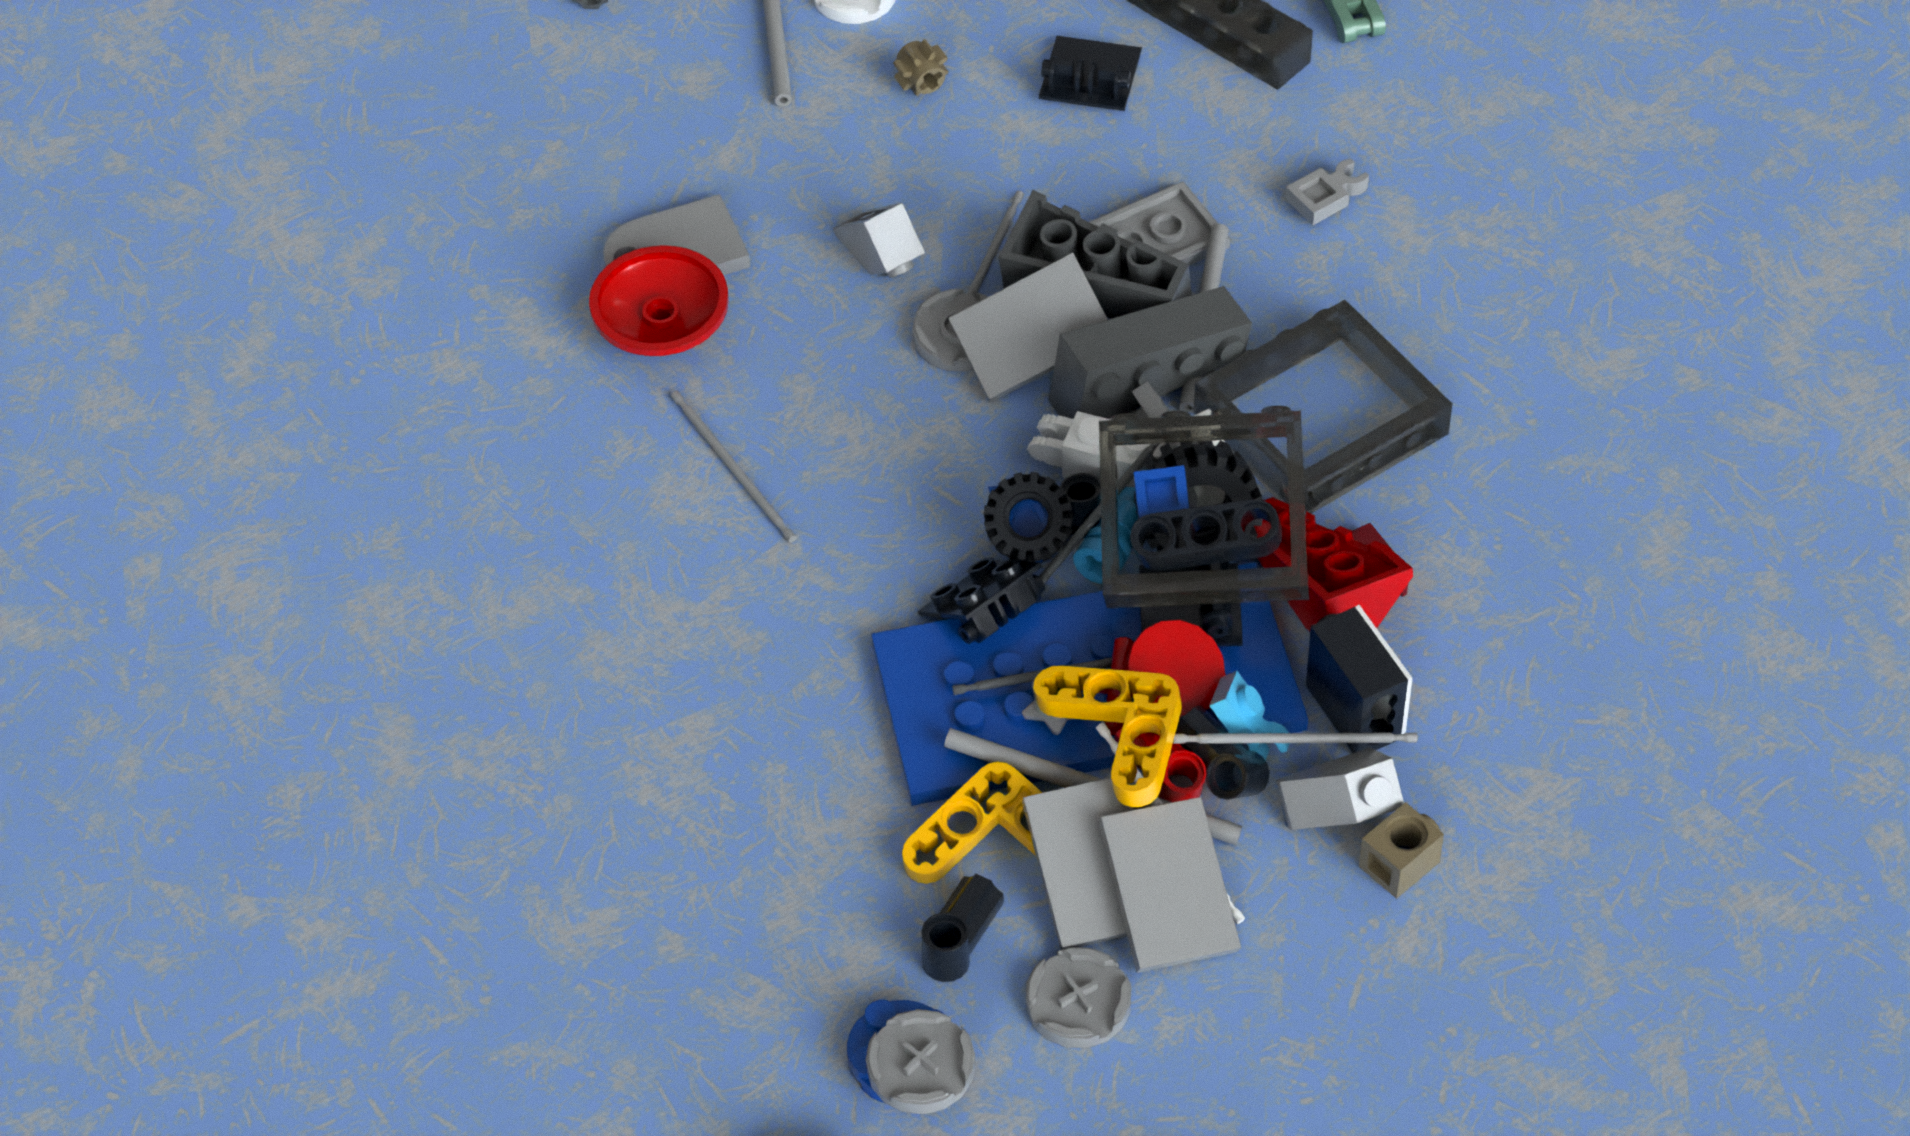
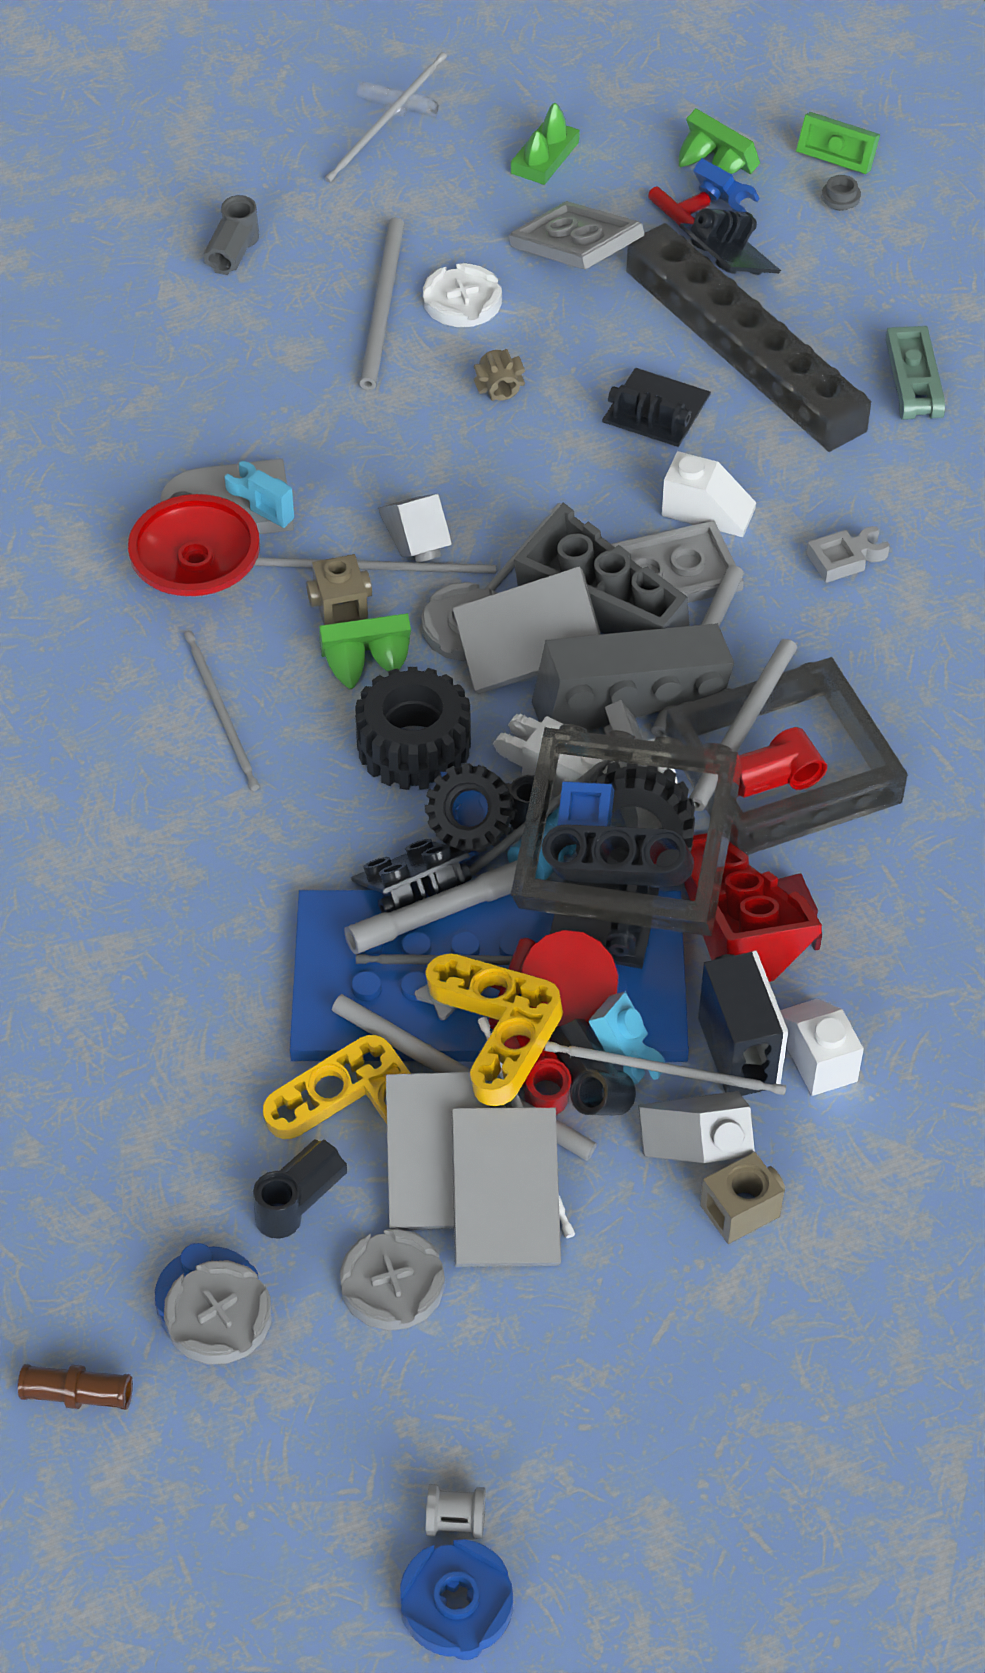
camera: 10 degrees right, 0 degrees up
none -> medium azure plate [224,461,294,528]
none -> light grey axle [254,557,496,574]
none -> dark tan brick [306,554,372,625]
none -> bright green tile [319,613,411,689]
none -> light grey piece [344,861,529,954]
none -> black tyre [355,667,471,790]
none -> white slope [662,451,756,537]
none -> light grey piece [688,639,797,811]
none -> red piece [725,727,827,798]
none -> white slope [780,999,864,1096]

